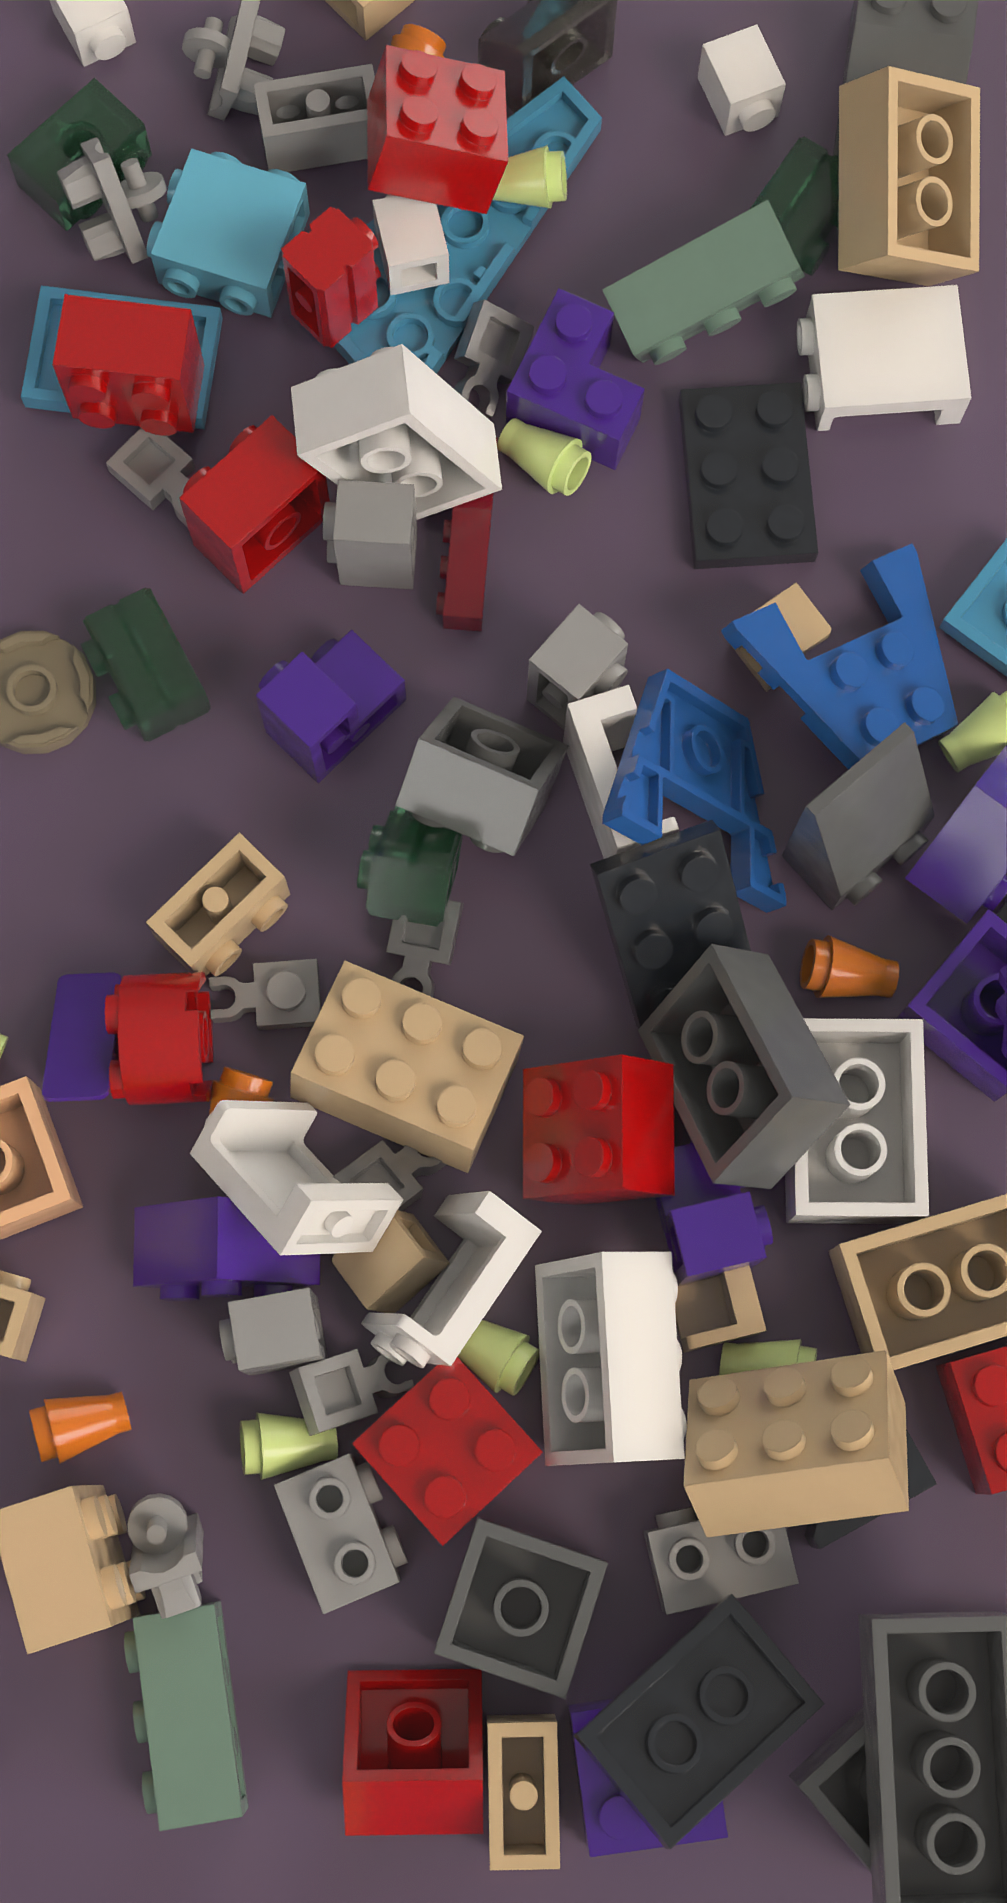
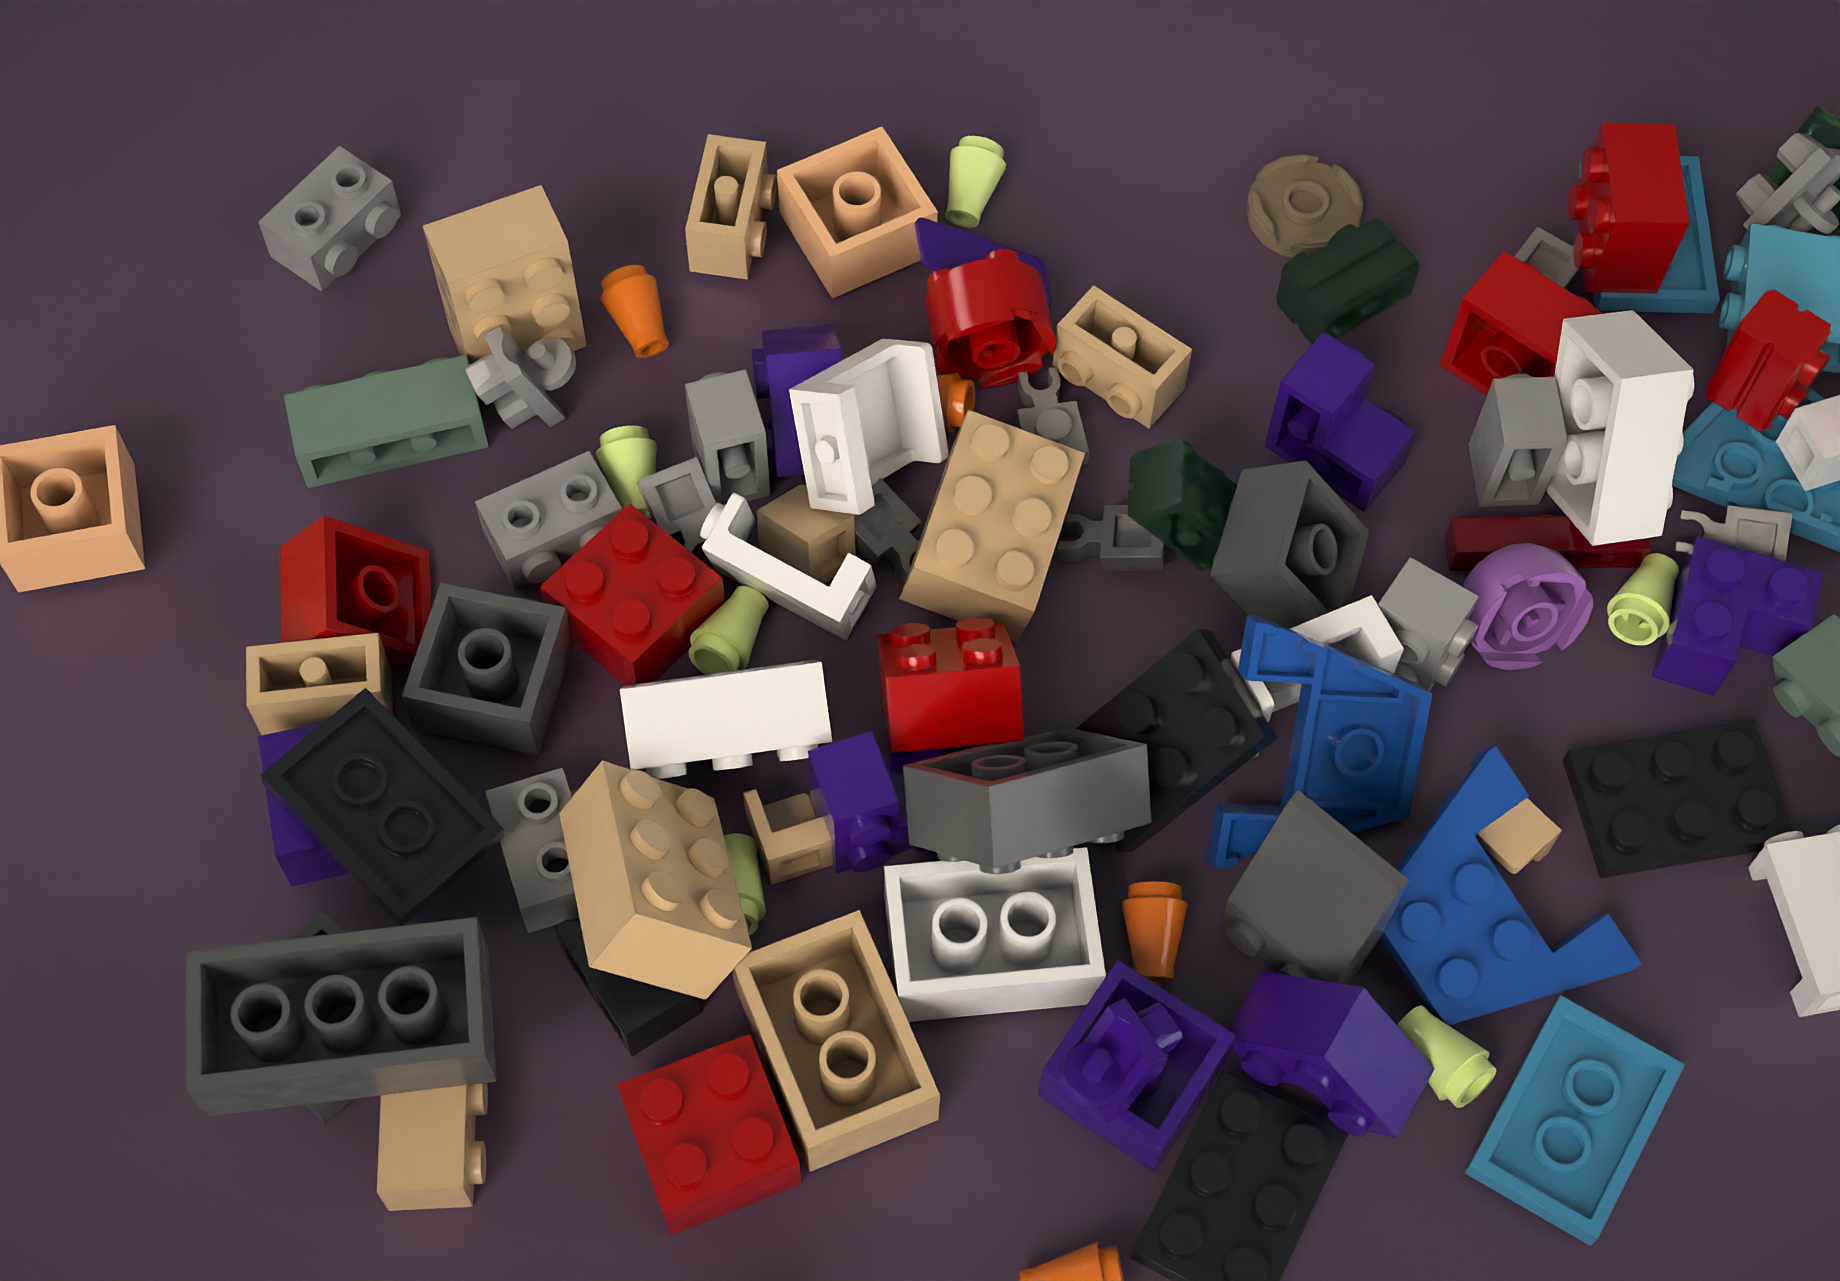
camera: 85 degrees right, 15 degrees down
none -> medium lavender cylinder [1462,543,1594,671]

